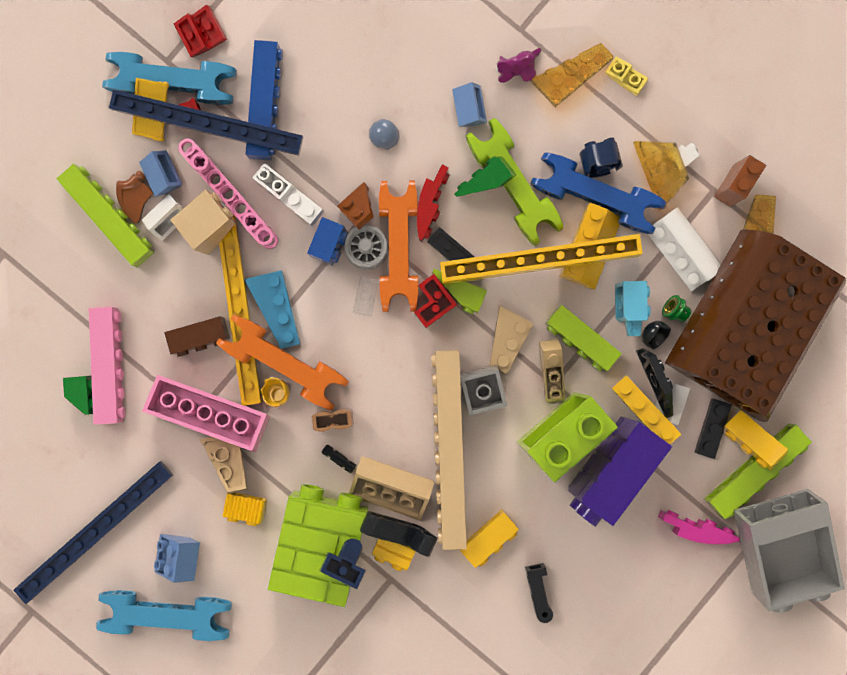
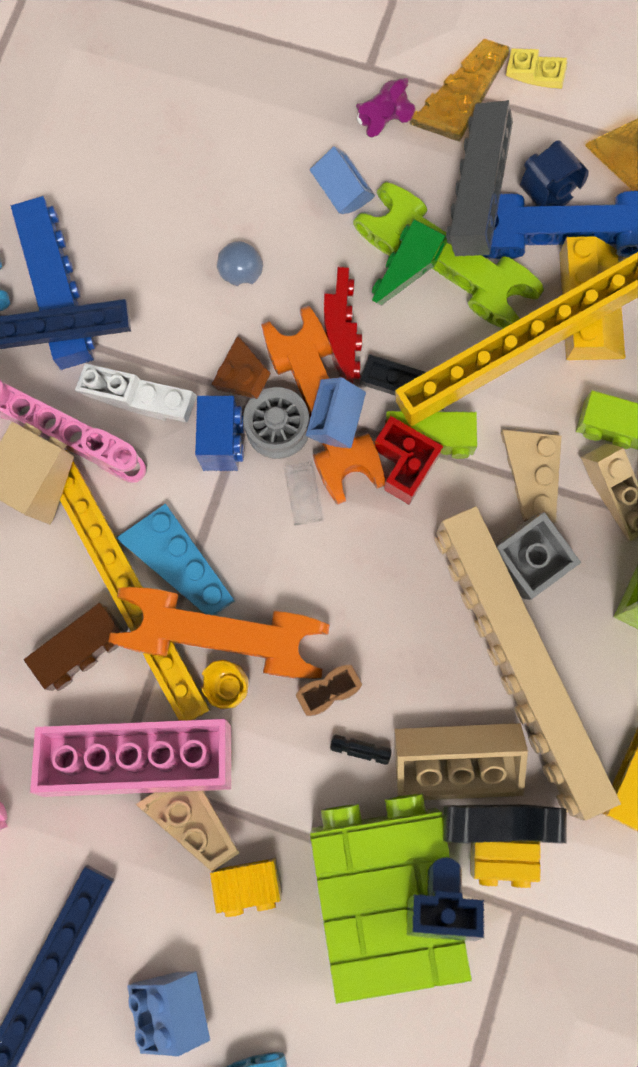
camera: 15 degrees left, 10 degrees down
none -> medium blue brick [306,377,366,448]
none -> dark grey brick [446,100,513,256]

